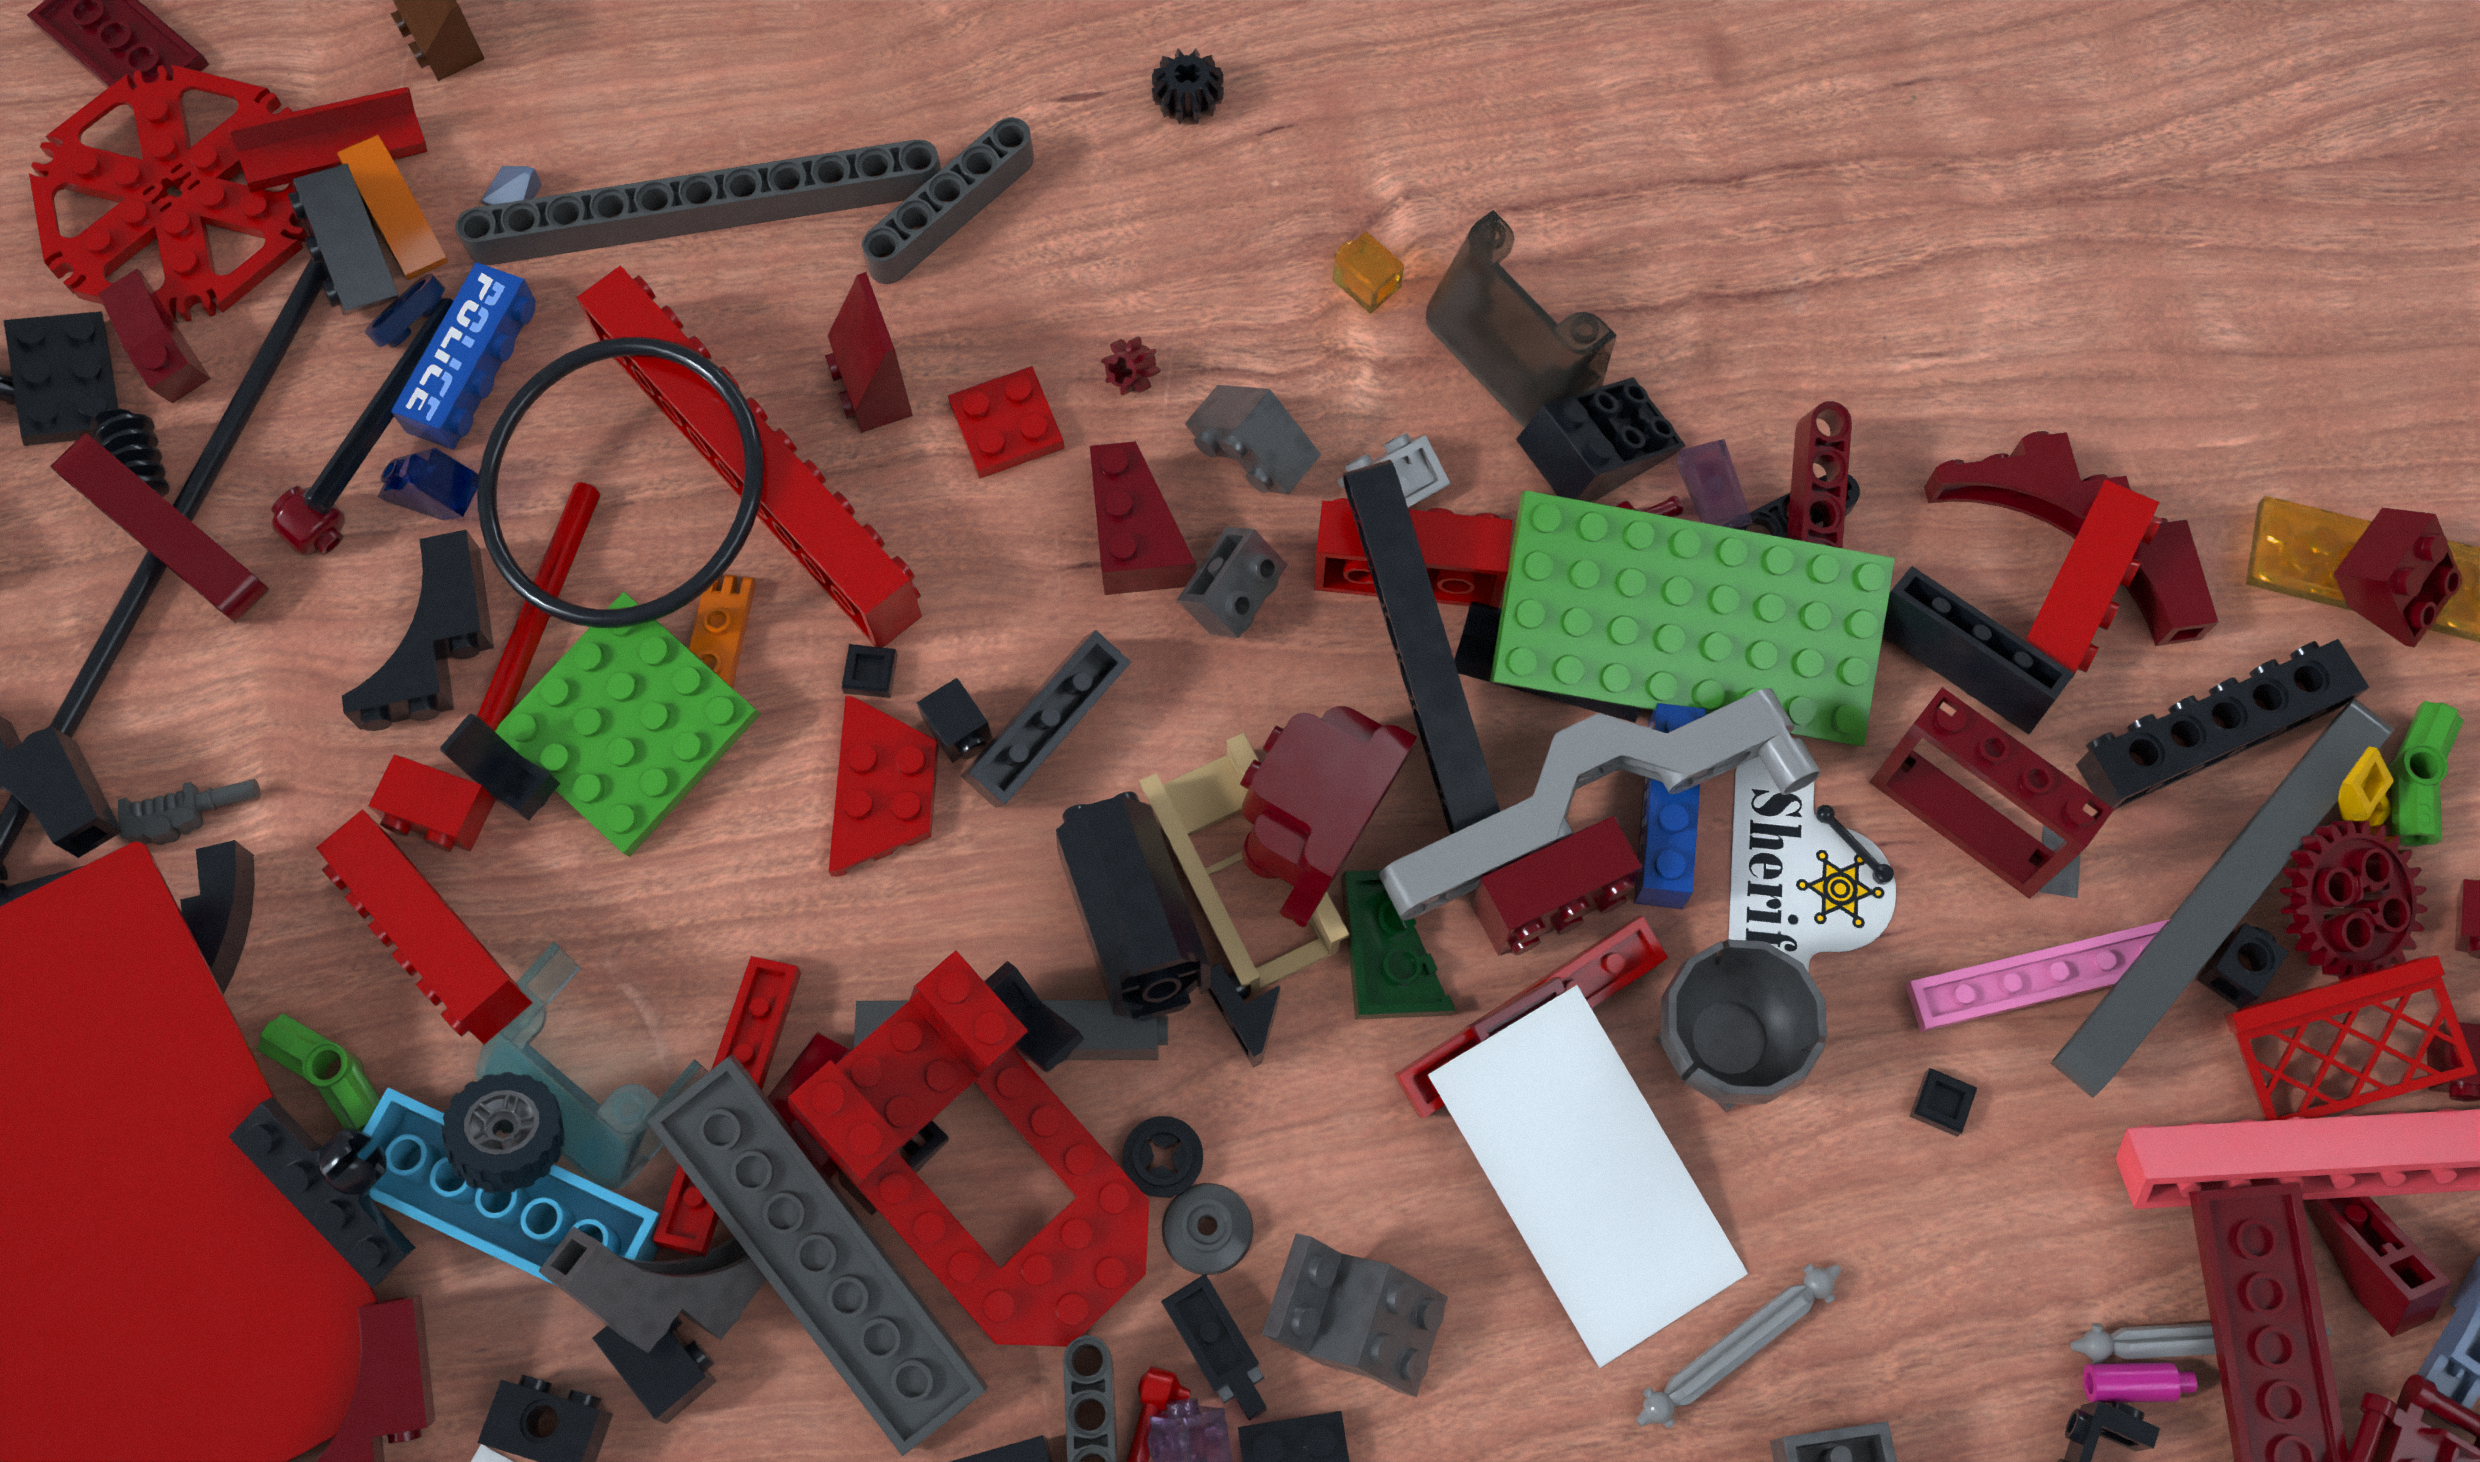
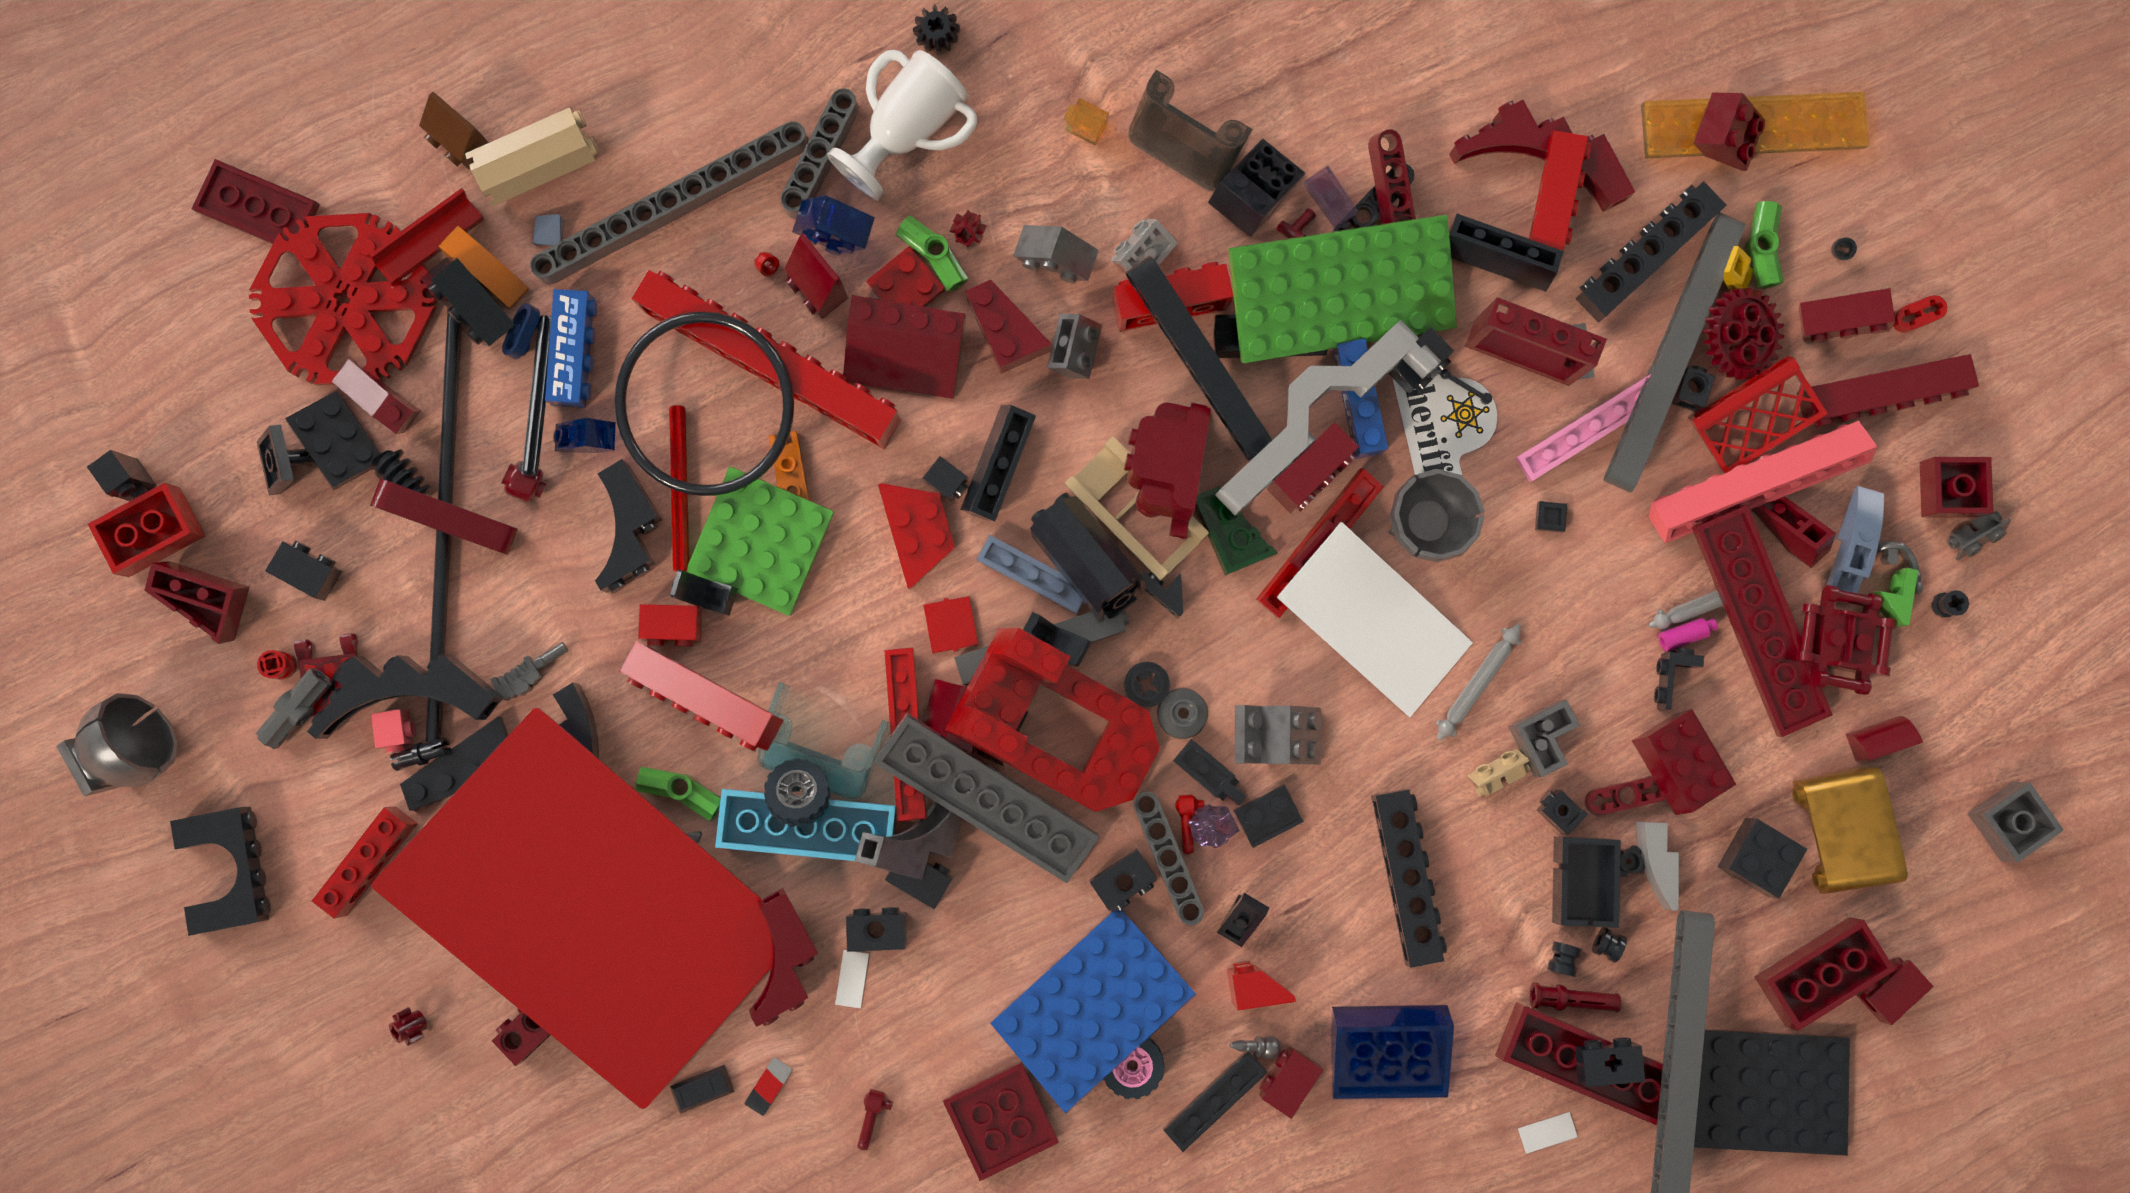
camera: 25 degrees left, 15 degrees up
black plate [228,1097,416,1288] -> none
black tile [842,644,898,698] -> none
none -> tan brick [465,107,600,206]
none -> red hinge [754,251,779,276]
none -> clear blue brick [792,195,875,256]
none -> white piece [827,50,977,201]
none -> dark red slope [843,295,967,399]
none -> bright green piece [895,215,968,293]
none -> red piece [923,596,978,654]
none -> sand blue plate [976,535,1083,614]
none -> black brick [1388,327,1454,394]

